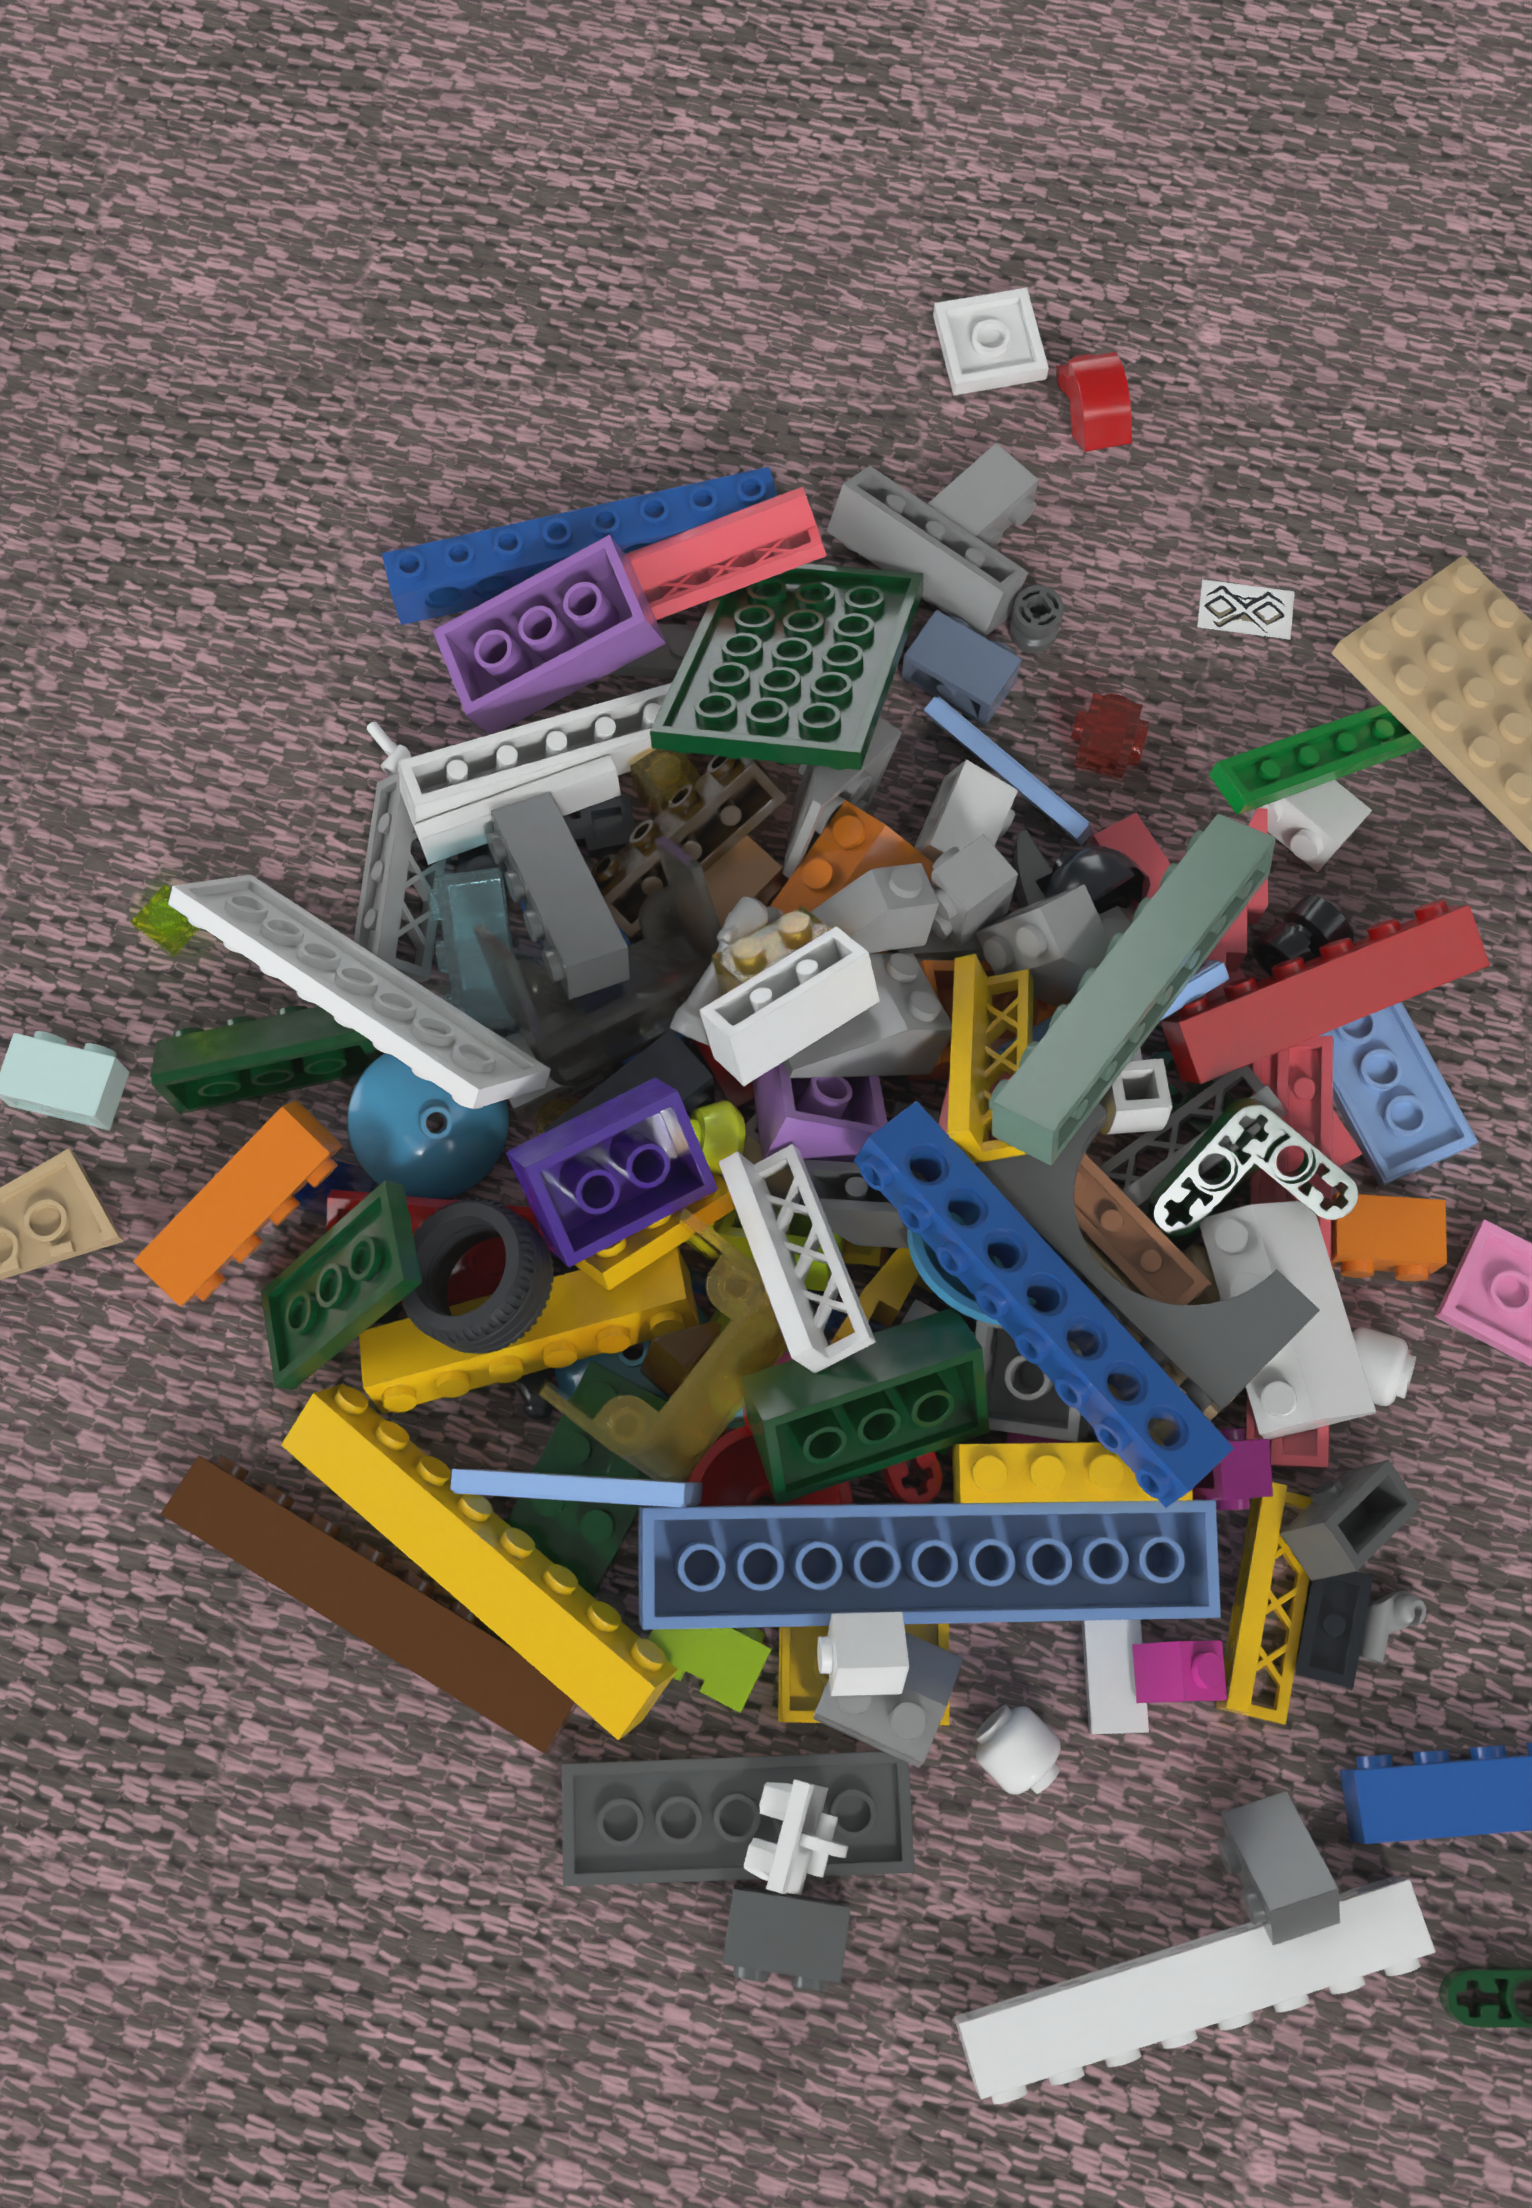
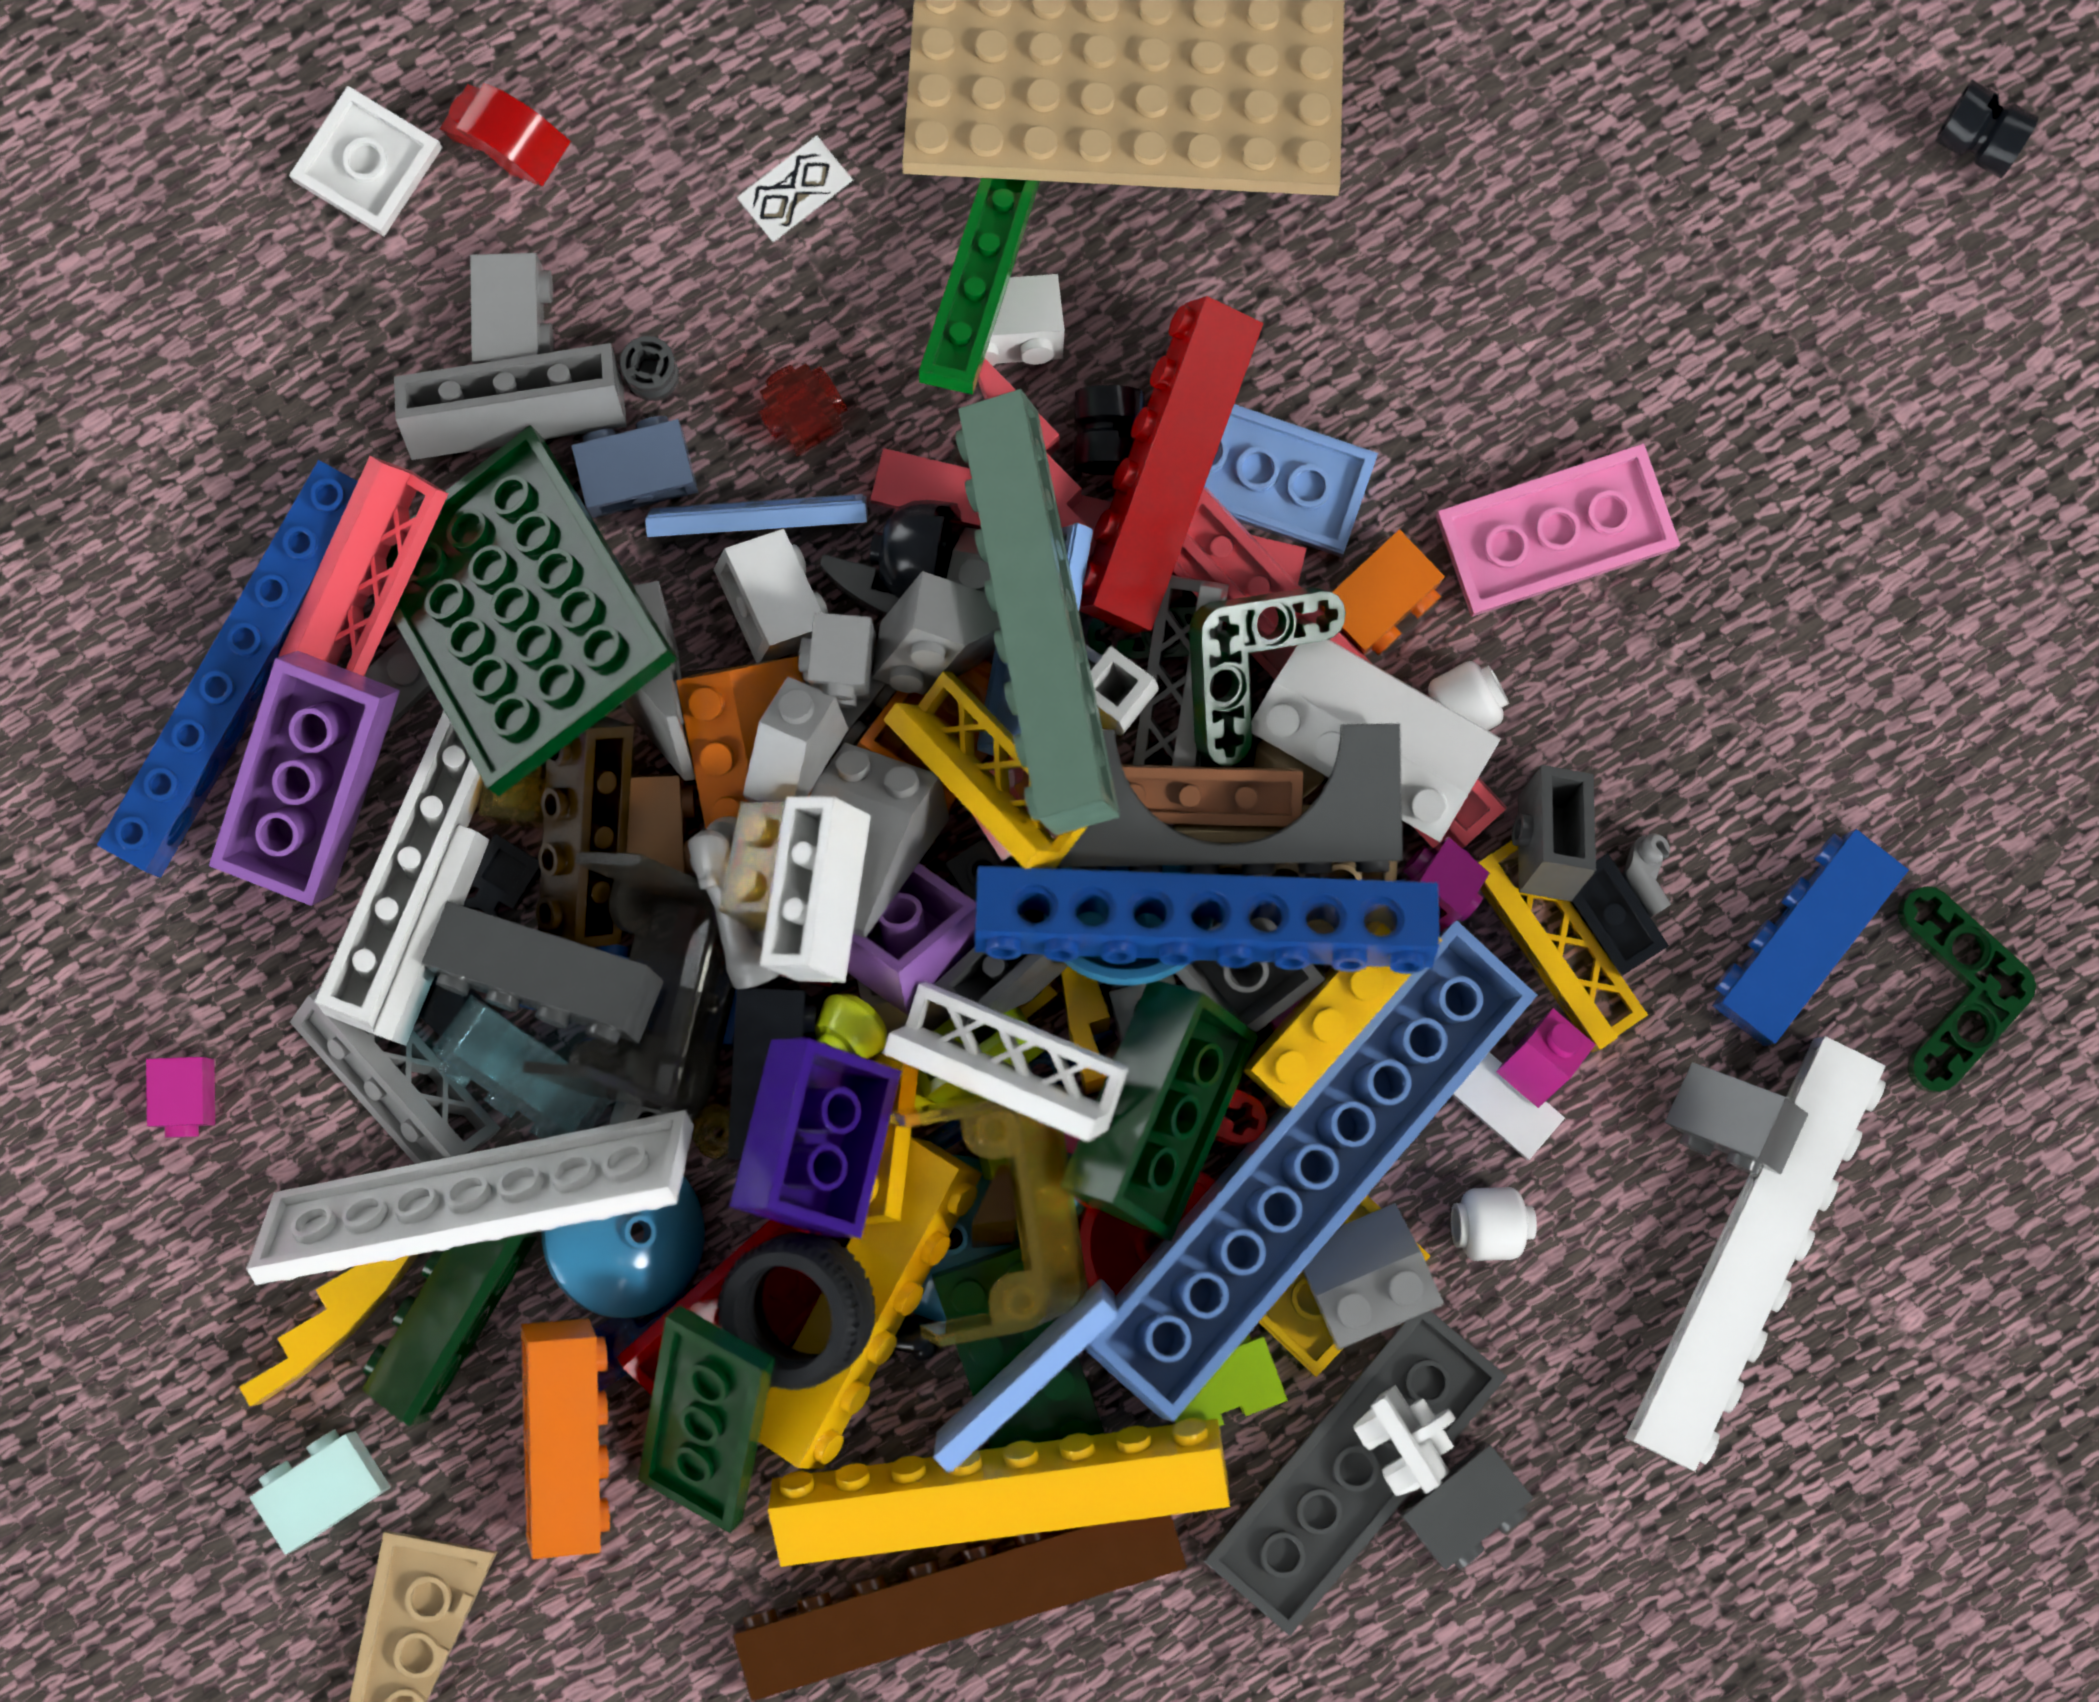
camera: 50 degrees left, 10 degrees up
clear neon green plate [130,884,200,958] -> none
white hand [367,722,411,776] -> none
white brick [817,1612,909,1696] -> none
none -> dark pink brick [146,1057,215,1138]
none -> yellow slope [239,1253,420,1407]

